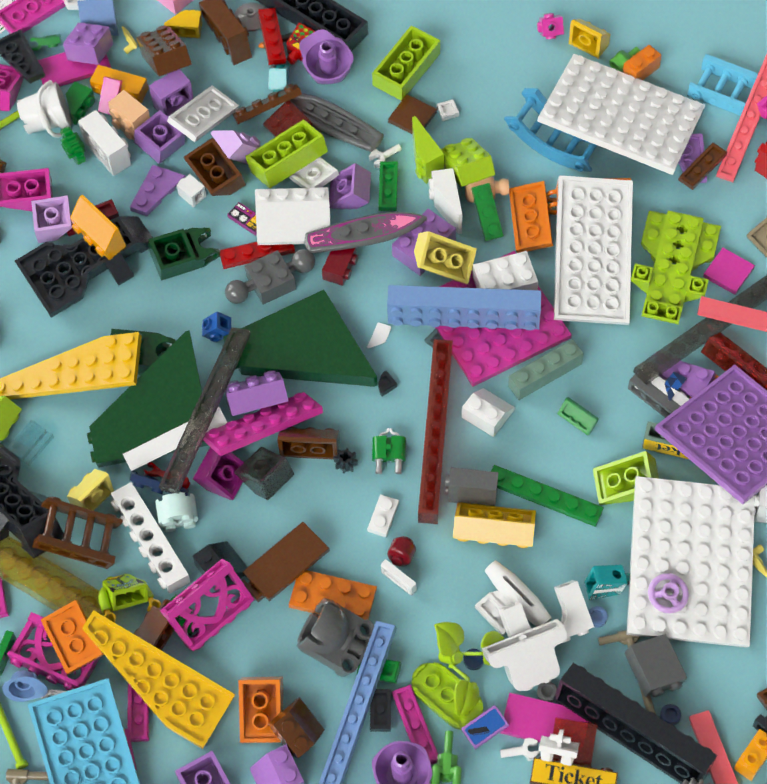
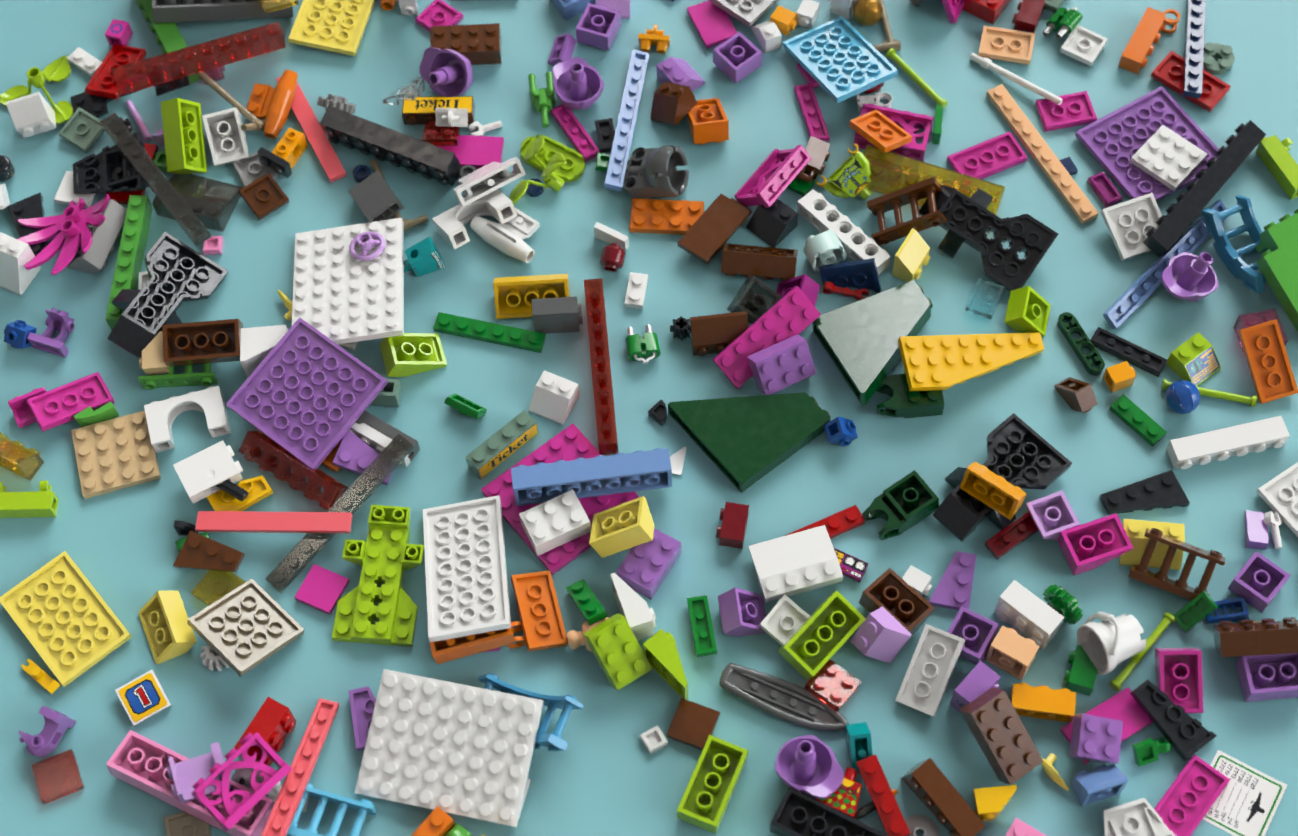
camera: 170 degrees right, 0 degrees up
medium blue piece [2,670,48,702] -> none
yellow wing [82,610,235,749] -> none
tile [98,76,122,115] -> none
white sticker [123,407,227,471] -> none
clear smoke plate [159,328,251,494] -> none
dark grey brick [225,249,315,305] -> none
reddish brown plate [232,84,302,124] -> none
dark grey piece [305,212,427,253] -> none
white bar [369,144,402,168] -> none
slope [461,705,509,750] -> none
medium blue tile [589,606,607,628] -> none
dark blue sticker [664,372,687,400] -> none
reddish brown tile [678,143,727,190] -> none
none -> reddish brown slope [721,243,798,281]

